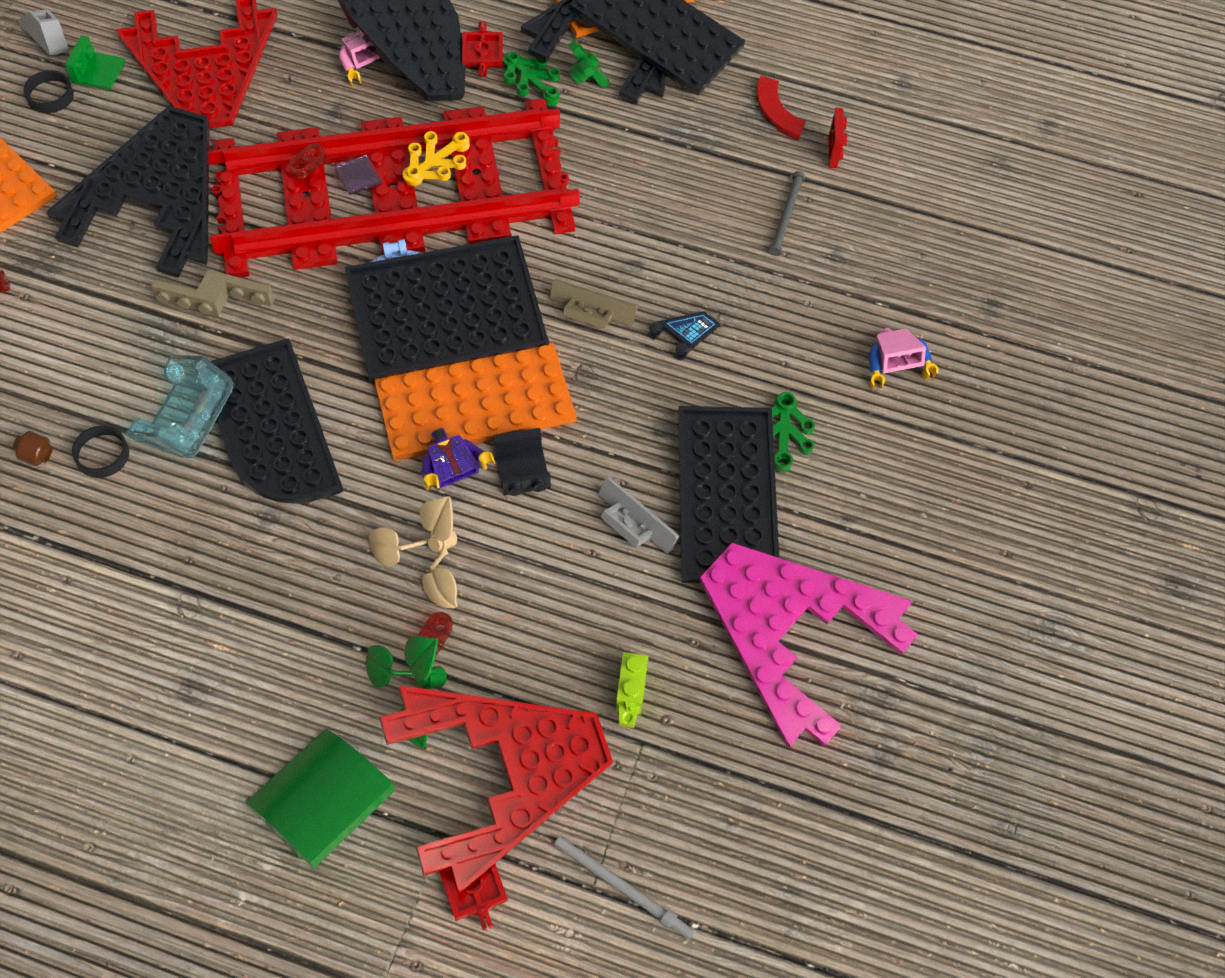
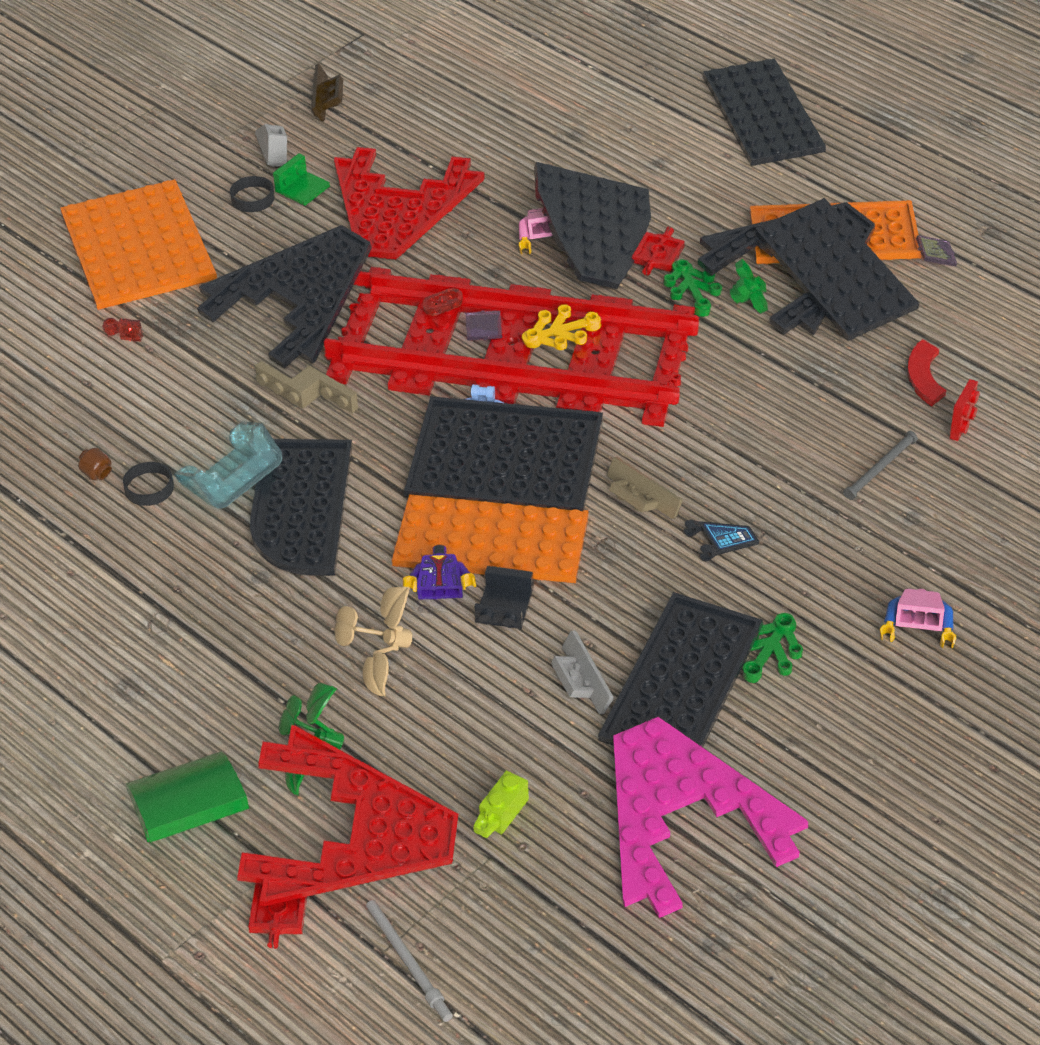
camera: 30 degrees right, 15 degrees down
clear red plate [418,612,453,657] -> none

